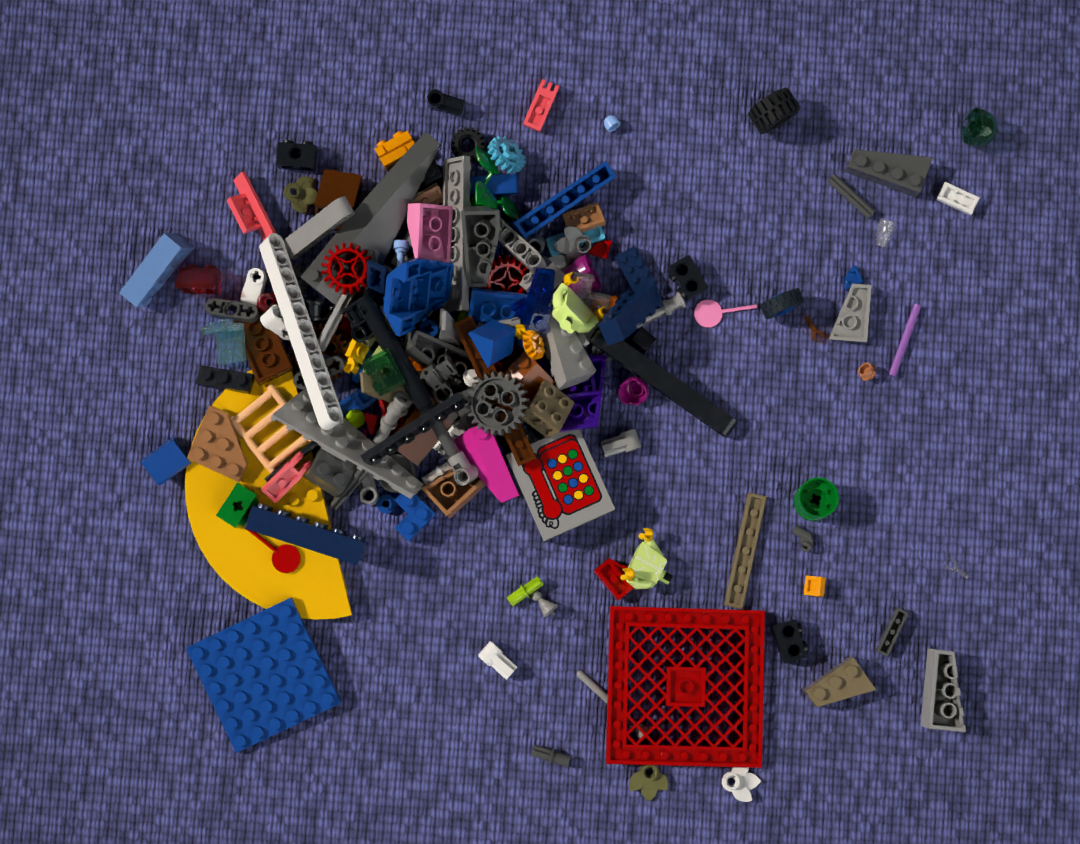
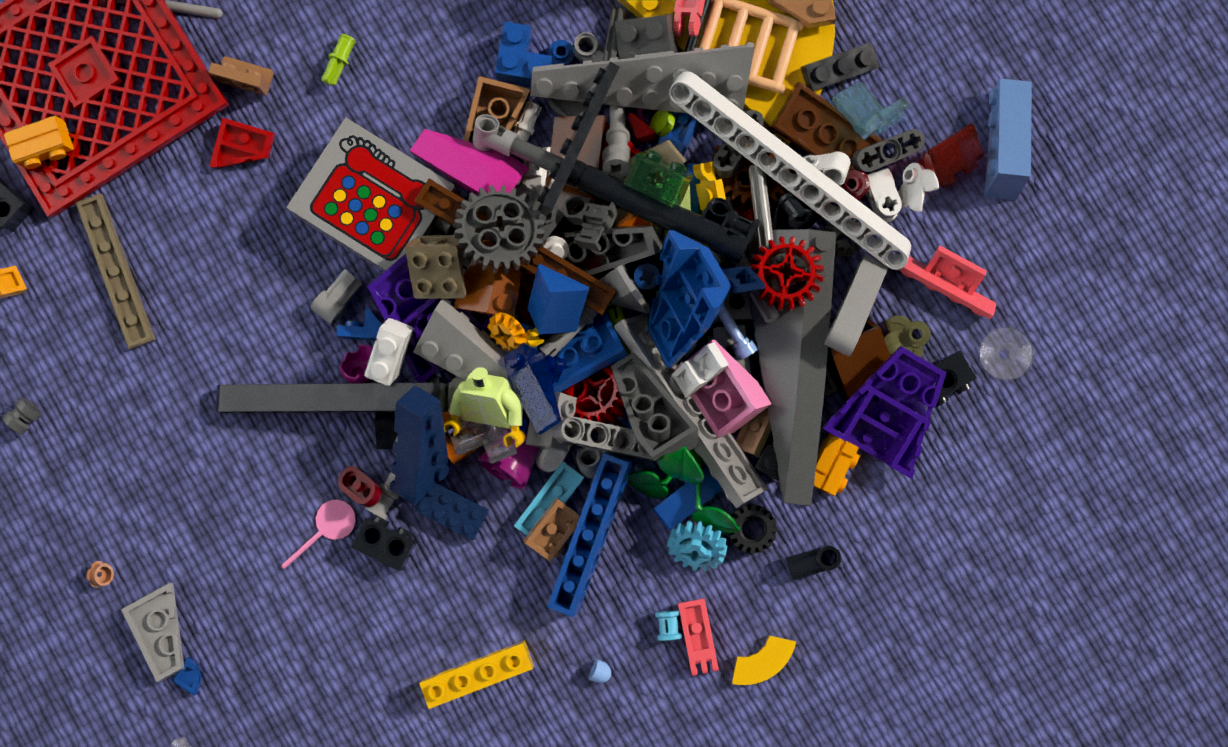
camera: 145 degrees right, 0 degrees up
light grey piece [531,591,558,618] -> none
dark grey plate [554,226,591,264] -> none
red tile [588,240,612,260] -> none
yellowish green torso [621,528,673,589] -> none
black wheel [760,288,805,319] -> none
dark grey arm [791,525,814,552] -> none
green wheel [793,477,839,522] -> none
clear orange hand [805,316,824,341] -> none
medium lavender bar [889,304,921,377] -> none
none -> dark grey wheel [2,397,42,435]
none -> light orange brick [4,116,74,169]
none -> medium nougat bracket [208,56,274,96]
none -> blue slope [336,306,383,341]
none -> dark red plate [338,466,382,508]
none -> white brick [364,318,414,386]
none -> yellow brick [419,640,534,709]
none -> medium azure bush [655,610,681,641]
none -> white slope [672,342,729,397]
none -> yellow tile [731,635,796,685]
none -> dark purple wedge [822,346,946,479]
none -> white plate [898,163,939,212]
none -> clear dish [979,327,1034,380]

